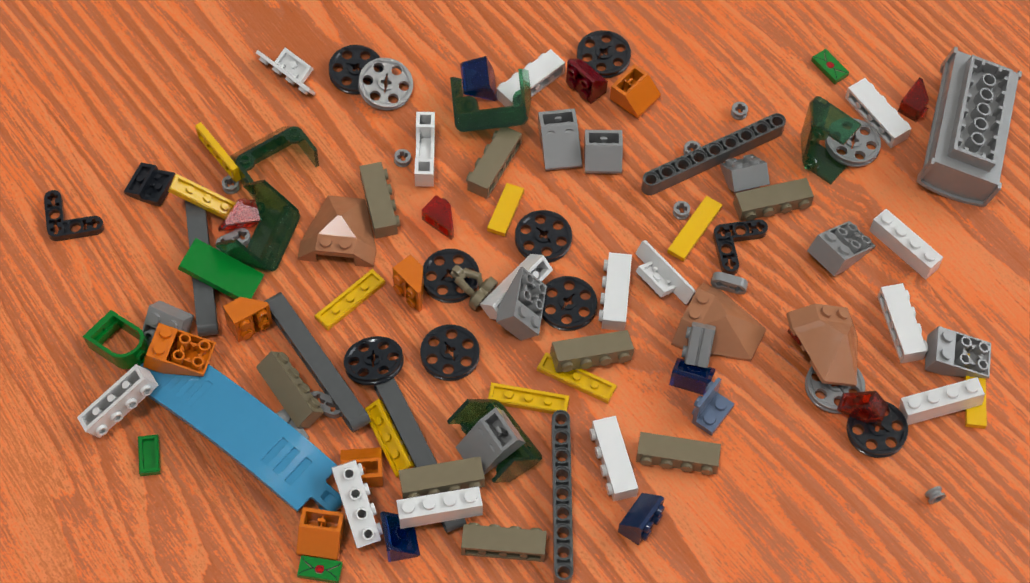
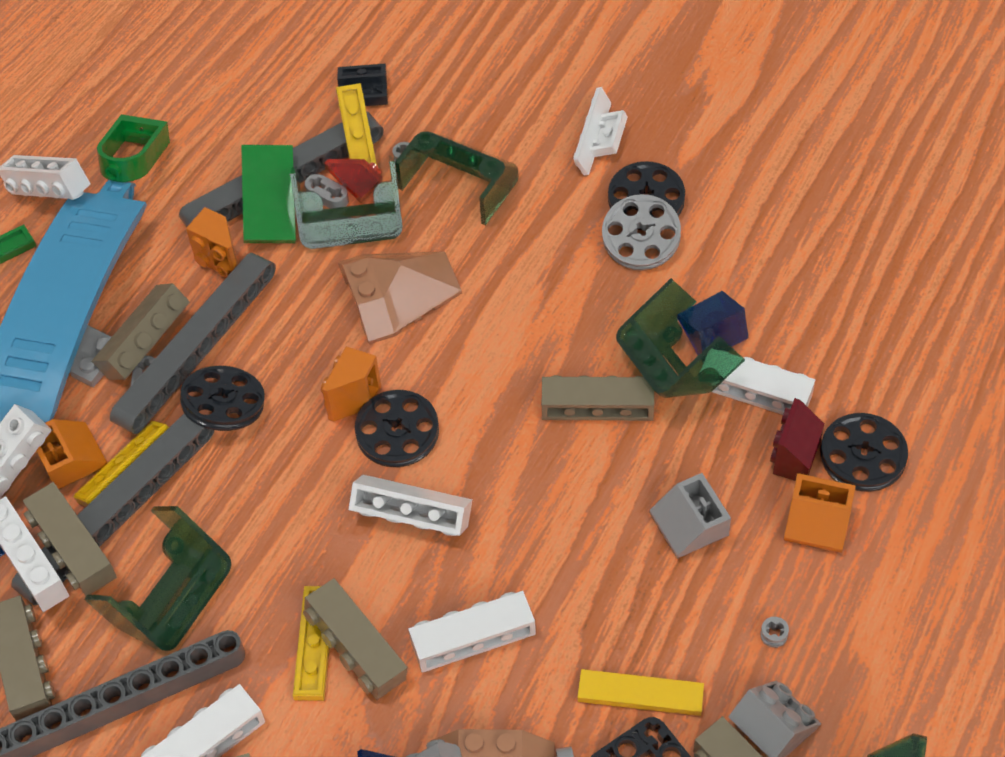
camera: 70 degrees right, 5 degrees down
black beam [44,190,104,241] -> none
light grey slope [139,301,194,344] -> none
orange slope [143,323,216,377] -> none
yellow tile [195,122,241,182] -> none
yellow tile [314,269,386,331] -> none
dark tan brick [359,162,400,239] -> none
light grey bush [394,149,411,167] -> none
white arch [414,112,435,187] -> none
black wedge [420,325,479,381] -> none
clear red slope [422,195,454,240] -> none
dark tan piece [450,265,498,311] -> none
light grey slope [455,407,526,475] -> none
yellow tile [487,183,524,237] -> none
yellow tile [487,382,569,414] -> none
light grey slope [496,267,547,341] -> none
black wedge [515,210,572,263] -> none
light grey slope [538,108,582,171] -> none
black wedge [542,276,597,331] -> none
white bracket [635,240,696,305] -> none
dark grey beam [641,113,786,195] -> none
light grey bush [673,201,690,220] -> none
light grey bush [731,102,748,120] -> none

